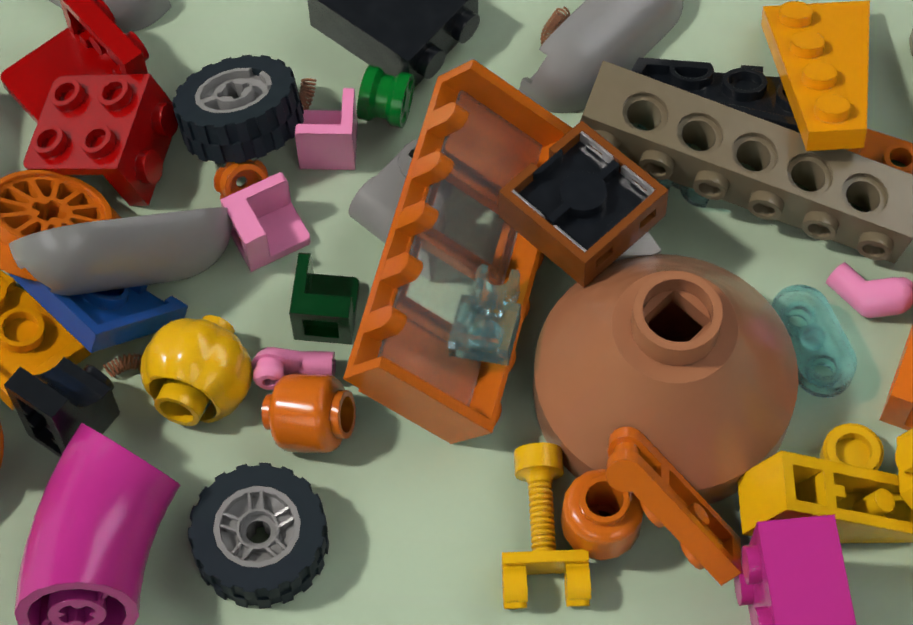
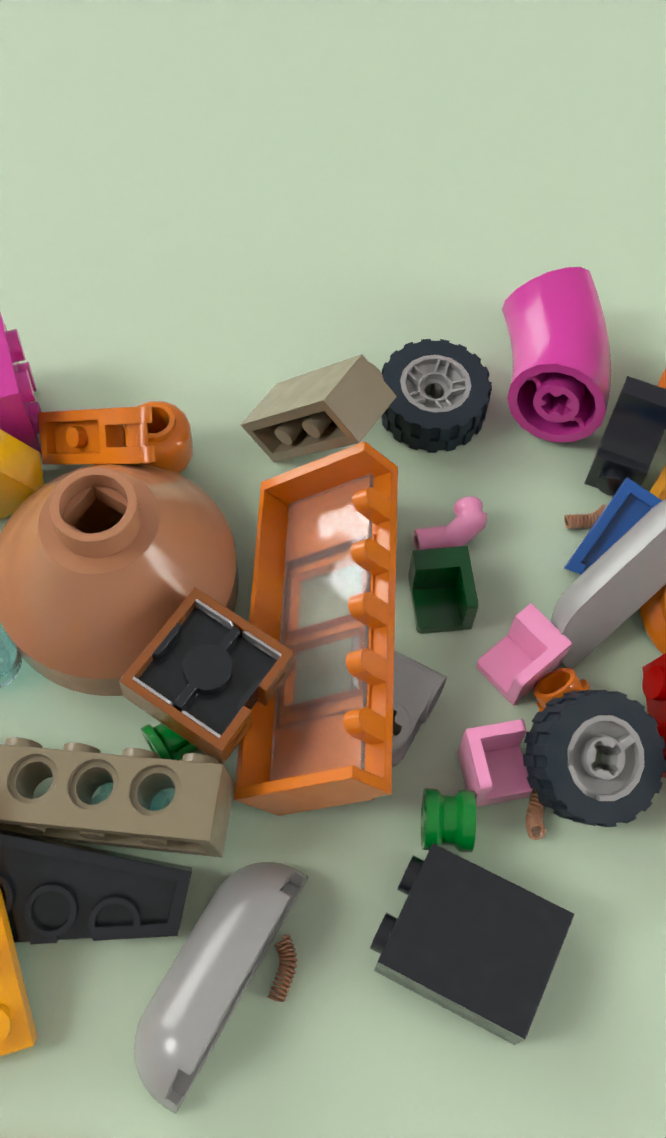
camera: 165 degrees right, 0 degrees up
yellow plant [140,315,253,426] -> none
orange head [261,374,356,453] -> none
clear light blue plate [448,264,521,366] -> none
yellow bar [501,442,591,609] -> none
none -> dark tan brick [241,354,397,462]

